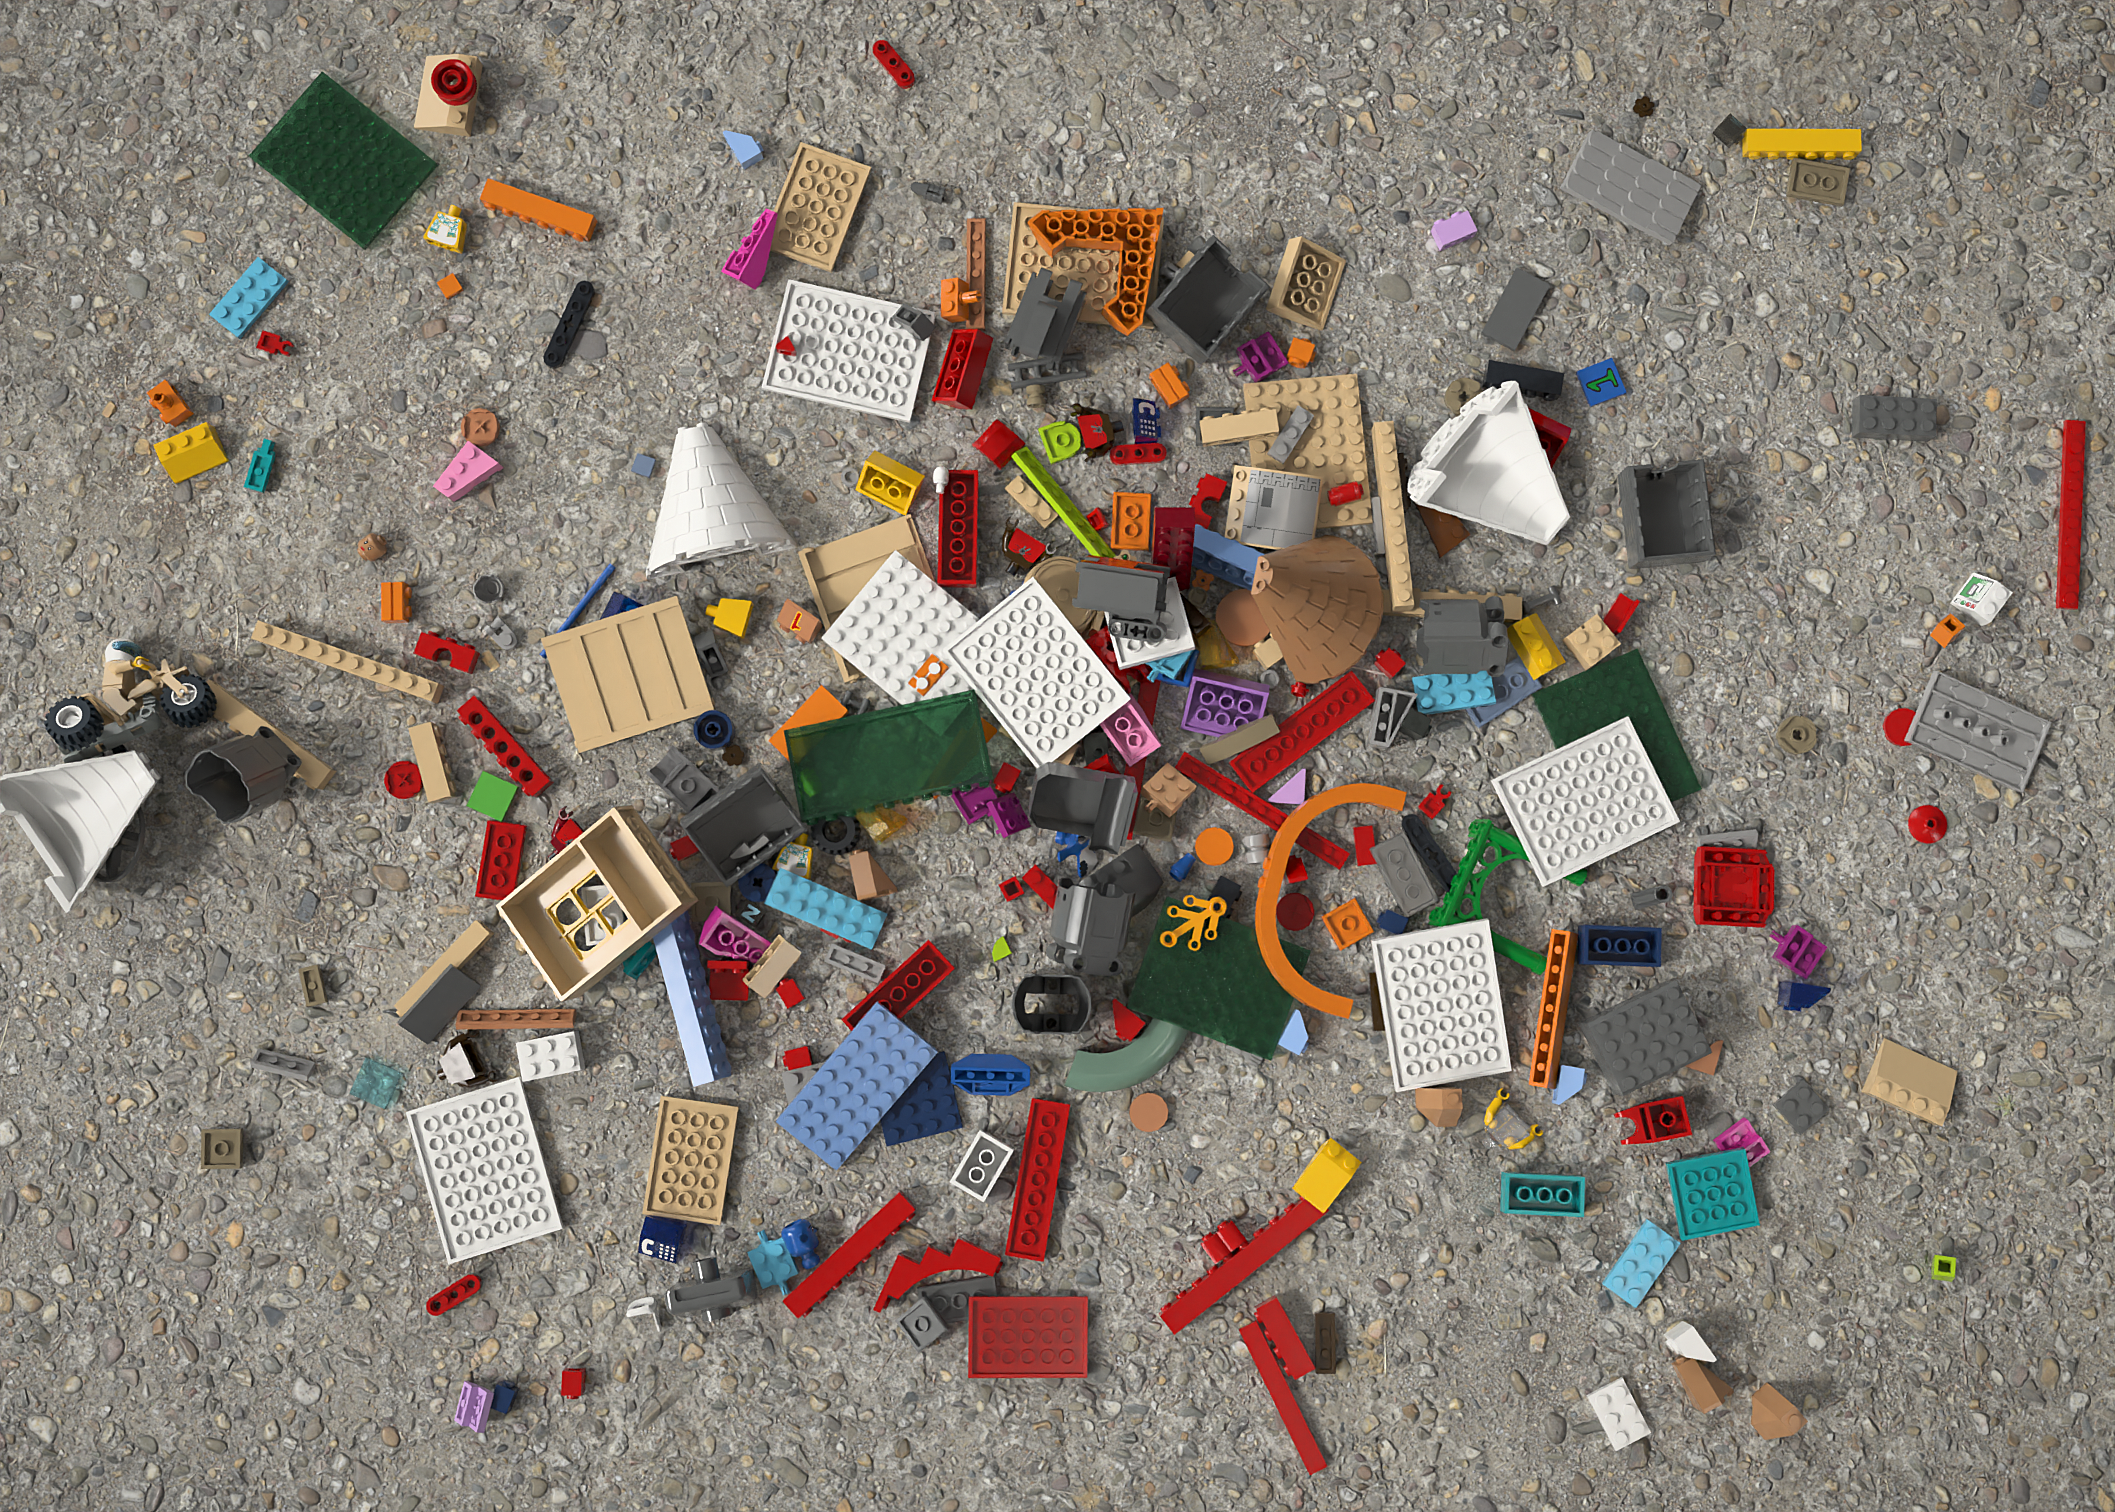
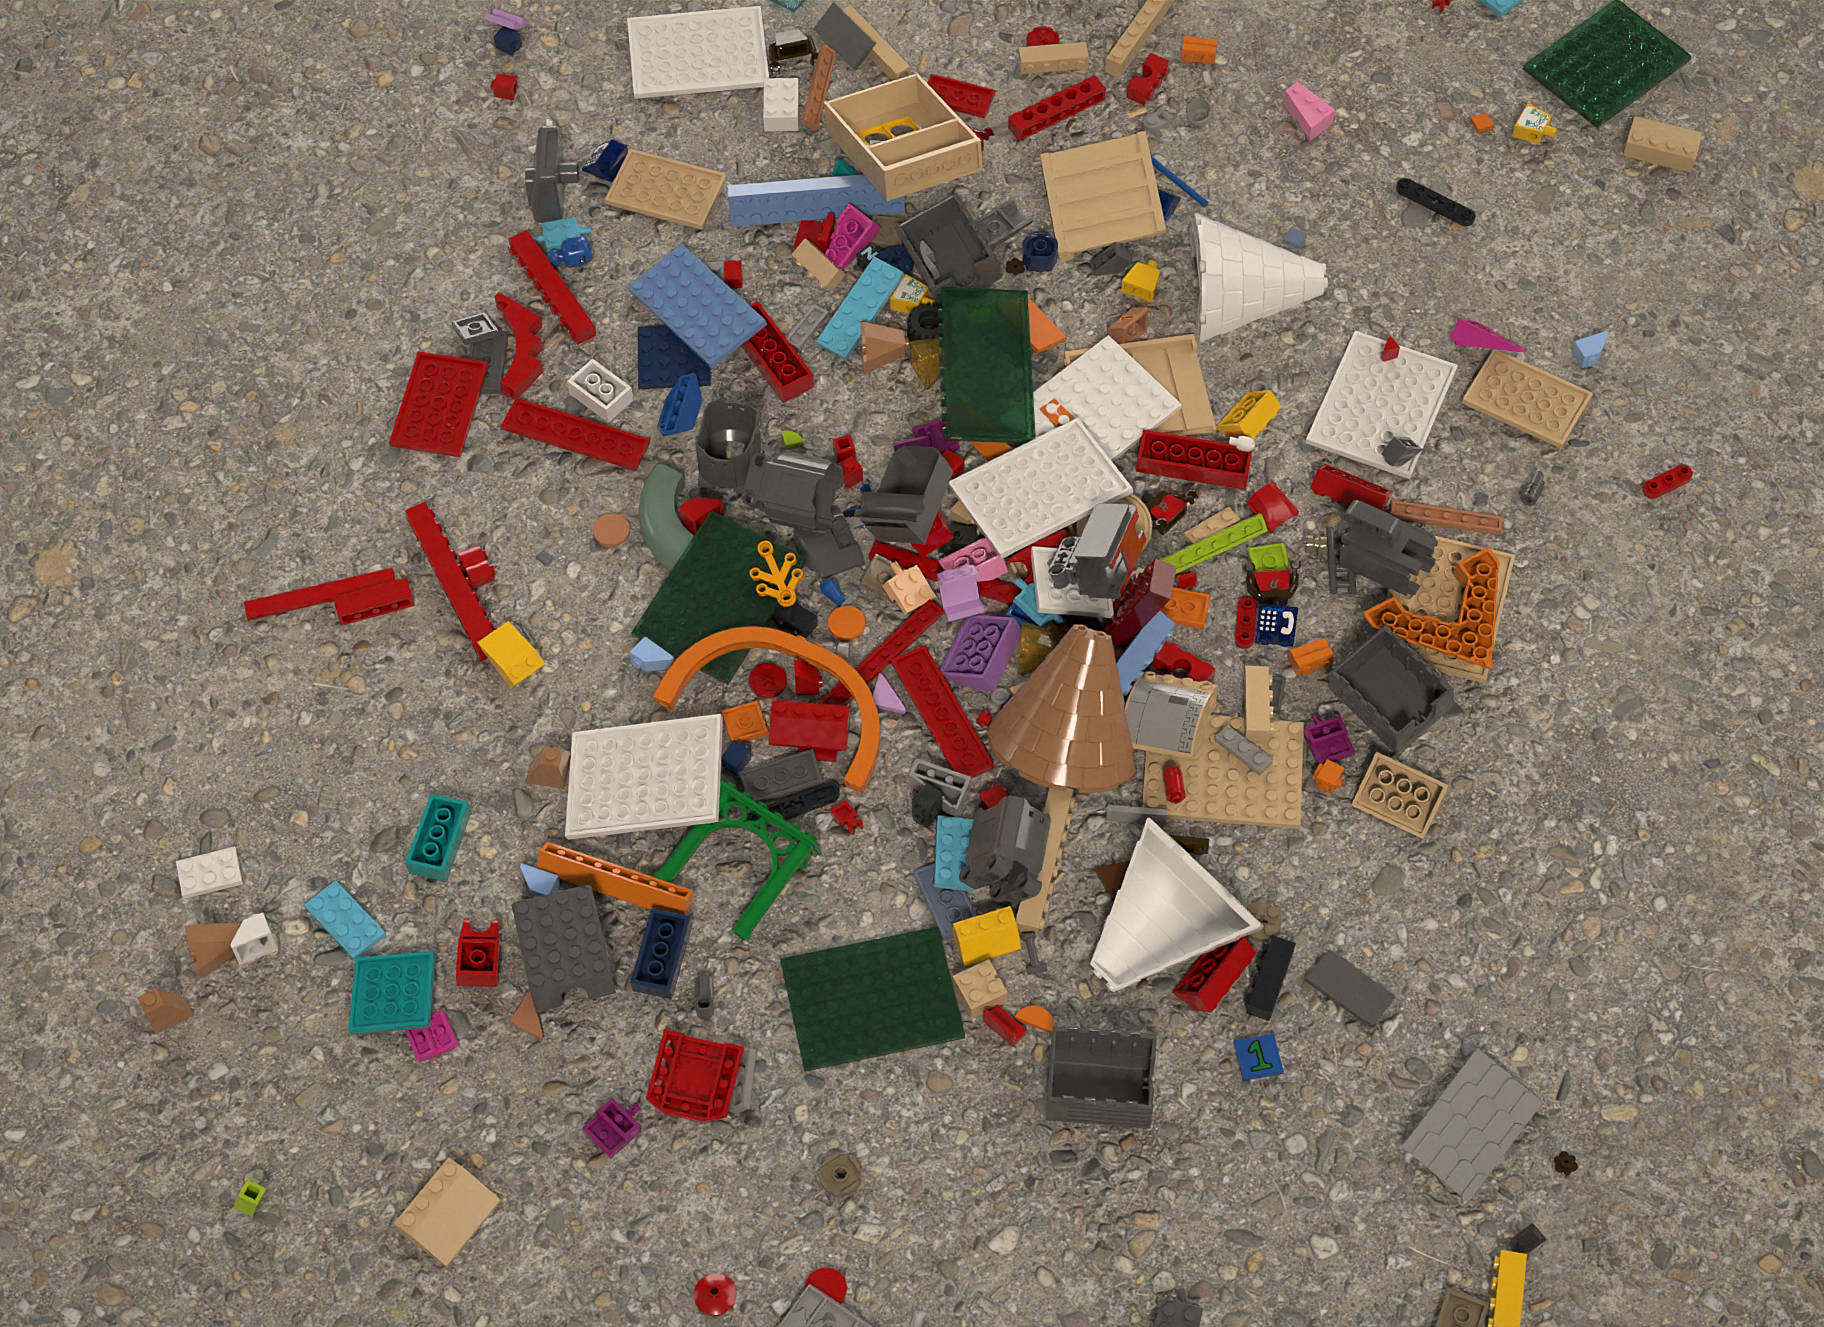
camera: 100 degrees right, 25 degrees down
medium nougat head [357,533,387,562] -> none
red plate [426,1274,482,1316] -> none
red wheel [431,59,477,106] -> none
nougat tile [461,408,500,447] -> none
bright green tile [466,771,519,822] -> none
orange brick [480,178,597,242] -> none
red brick [776,977,806,1009] -> none
orange brick [941,277,982,323] -> none
dark tan slope [1200,714,1281,765] -> none
dark brown plate [1314,1312,1336,1374] -> none
tan brick [1371,421,1414,613] -> none
lavender brick [1431,211,1477,251] -> none
clear torso [1482,1088,1543,1150] -> none
white plate [1491,716,1680,887] -> none
dark grey plate [1772,1079,1830,1135] -> none
clear blue slope [1777,982,1831,1012] -> none
none -> red slope [769,700,850,751]
none -> lavender panel [937,565,985,622]
none -> orange tile [1015,1005,1054,1034]

